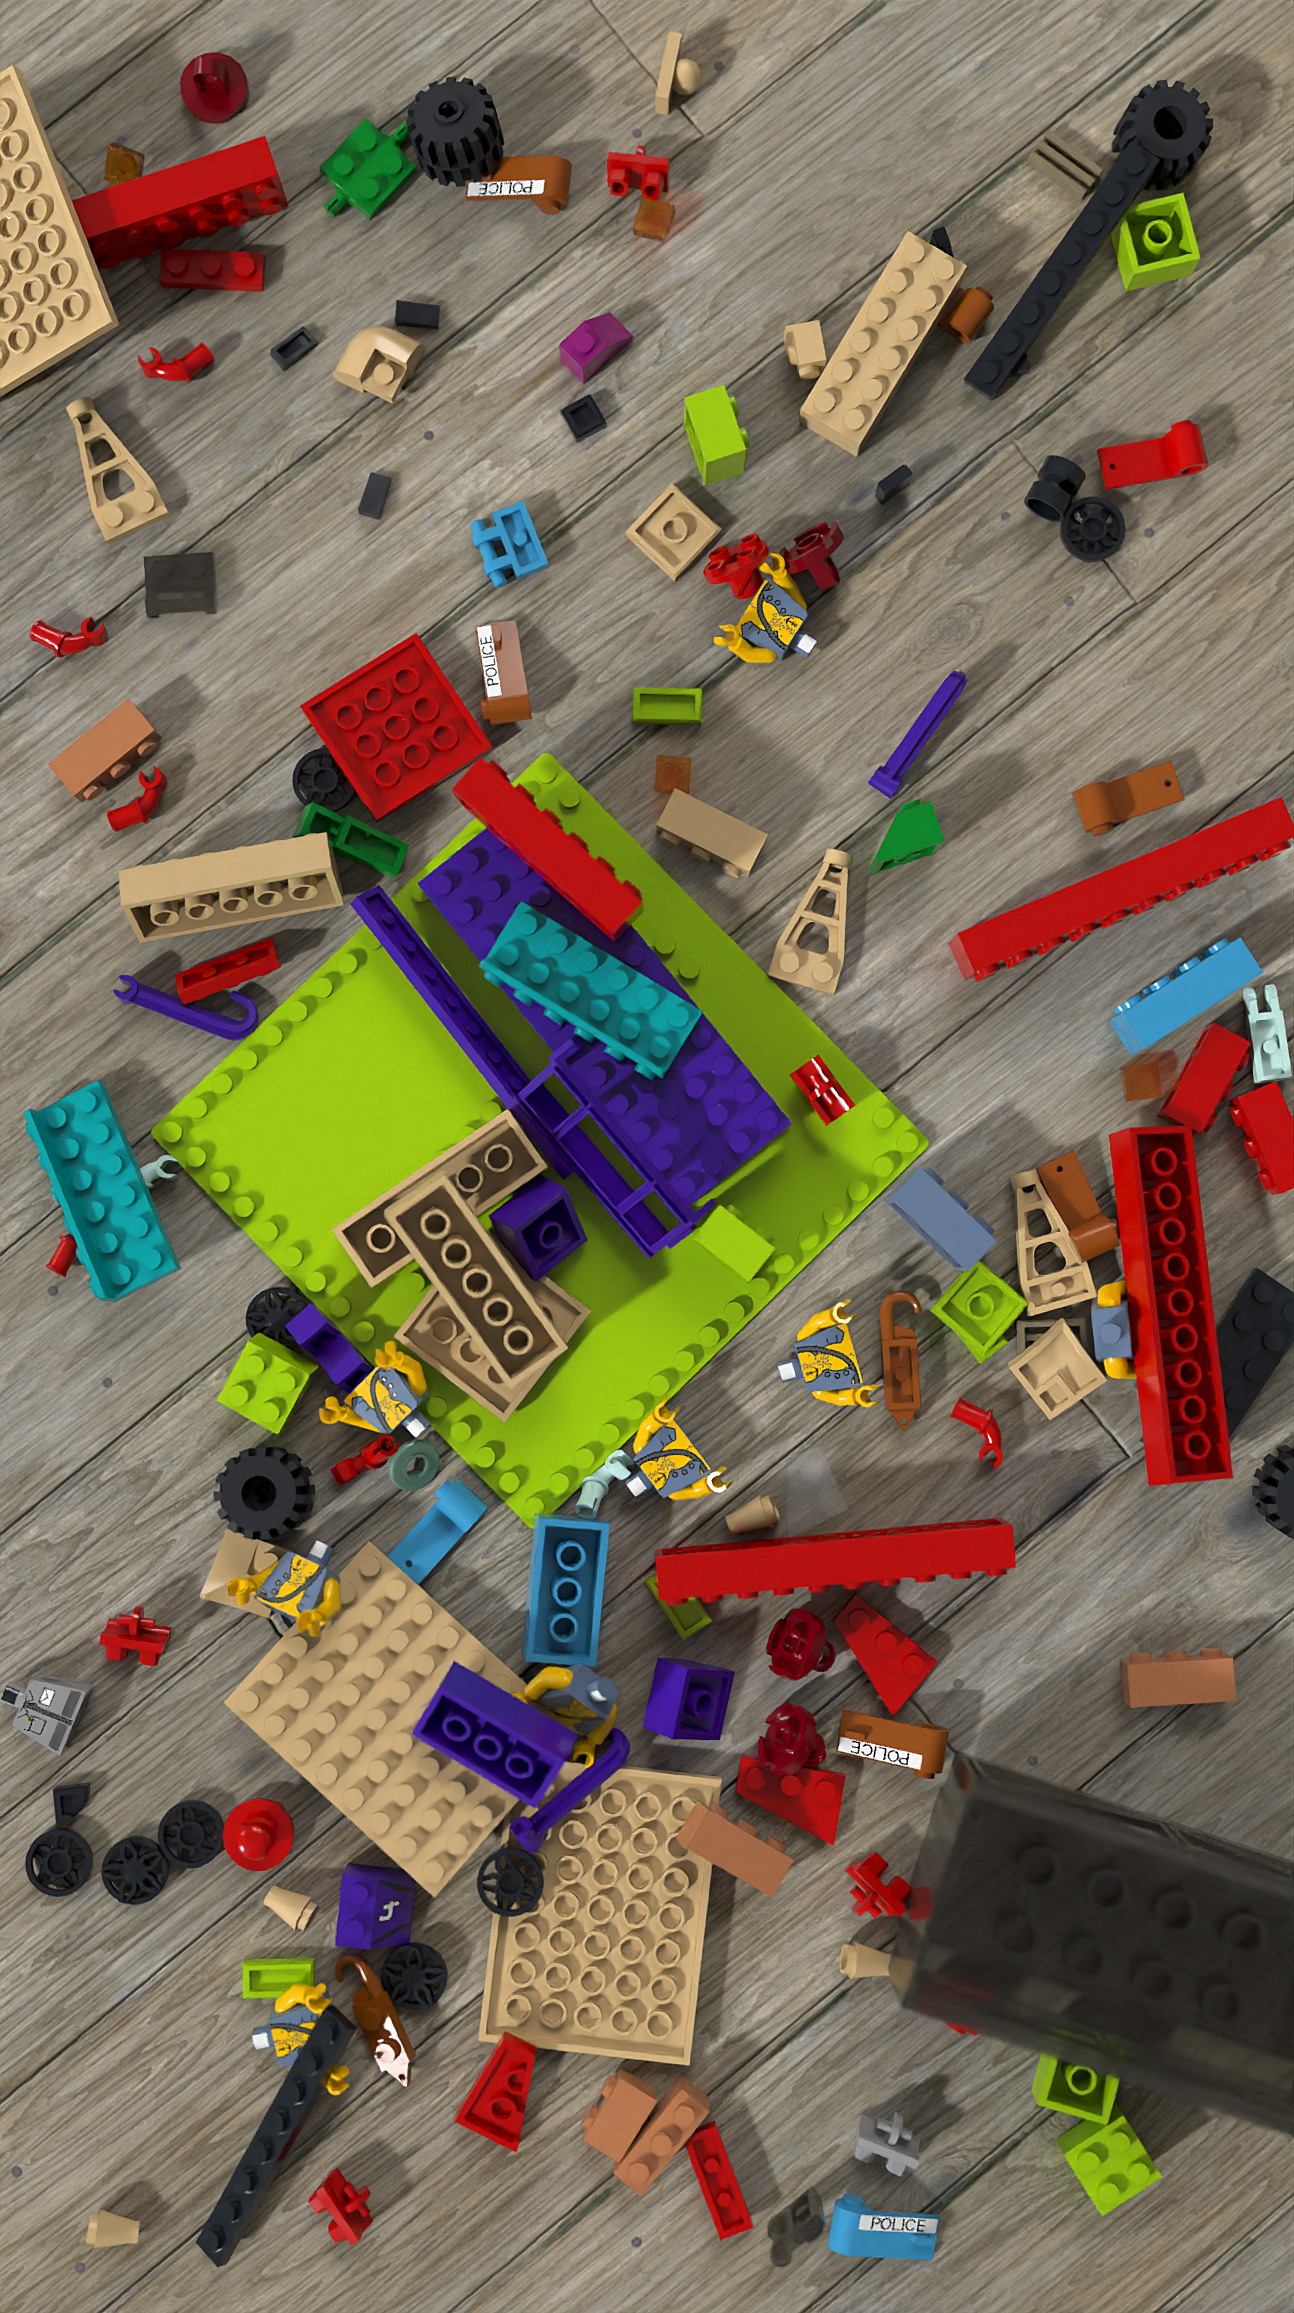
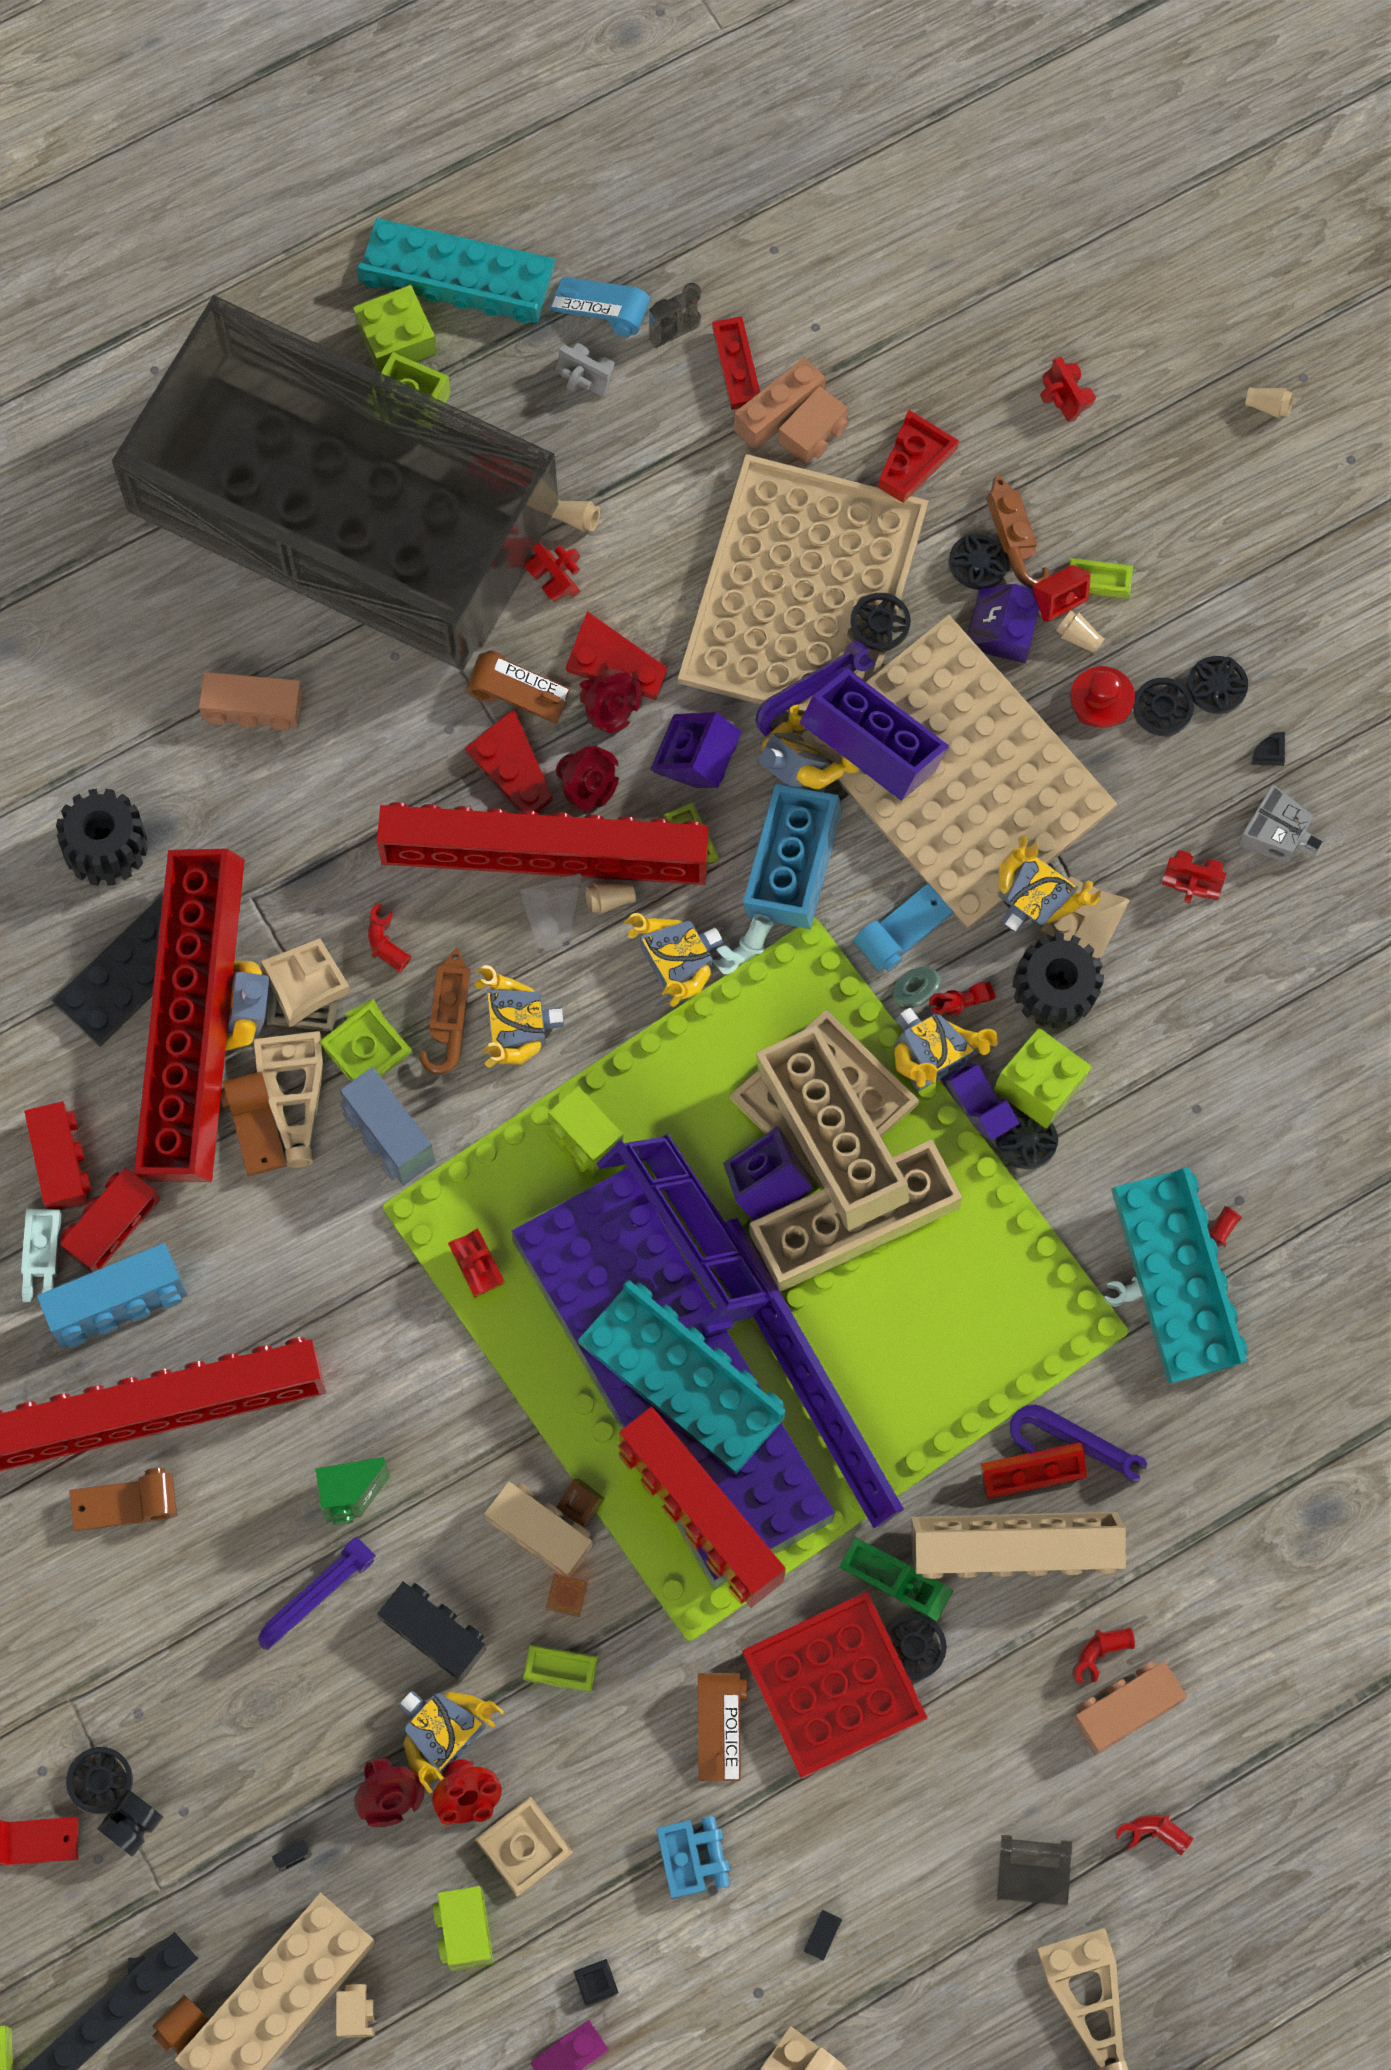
camera: 170 degrees left, 15 degrees down
black wheel [25,1828,93,1897] -> none
black plate [195,2005,357,2267] -> none
torso [253,1983,349,2095] -> none
nougat brick [676,1801,794,1898] -> none
tan plate [767,849,853,996] -> none
clear orange plate [1121,1062,1162,1102] -> none
none -> teal bracket [357,218,555,323]
none -> black brick [377,1581,487,1682]
none -> reddish brown plate [556,1478,605,1527]
none -> red slope [1033,565,1091,622]

